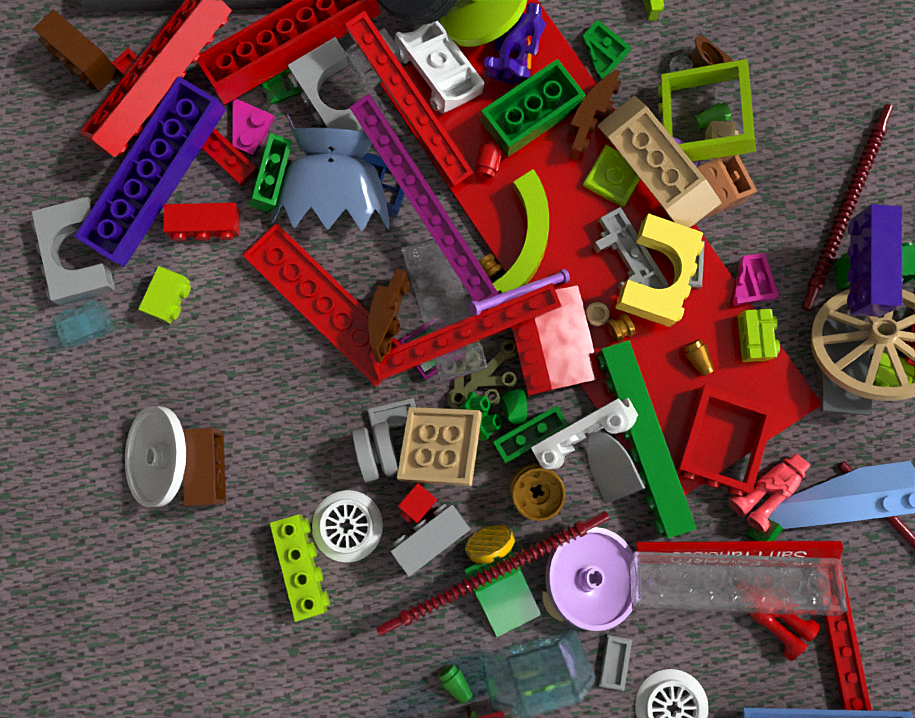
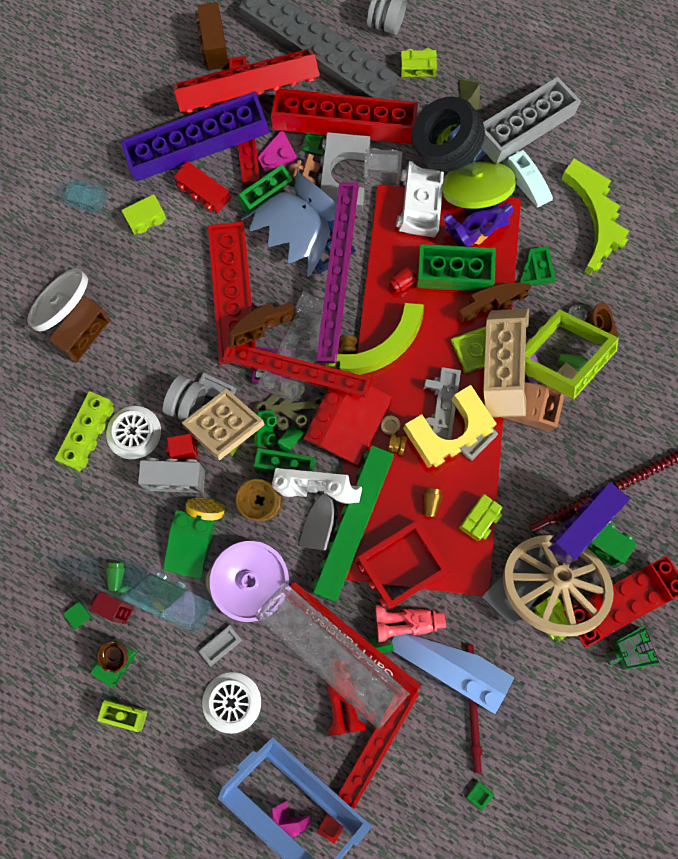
camera: 45 degrees right, 5 degrees down
light grey arch [31,197,115,305] -> none
red plate [344,11,473,187] -> none
dark red hose [376,511,610,636] -> none
medium lavender bar [468,269,570,316] -> none
dark pink wing [733,253,779,307] -> none
none -> nougat hips [289,154,320,184]

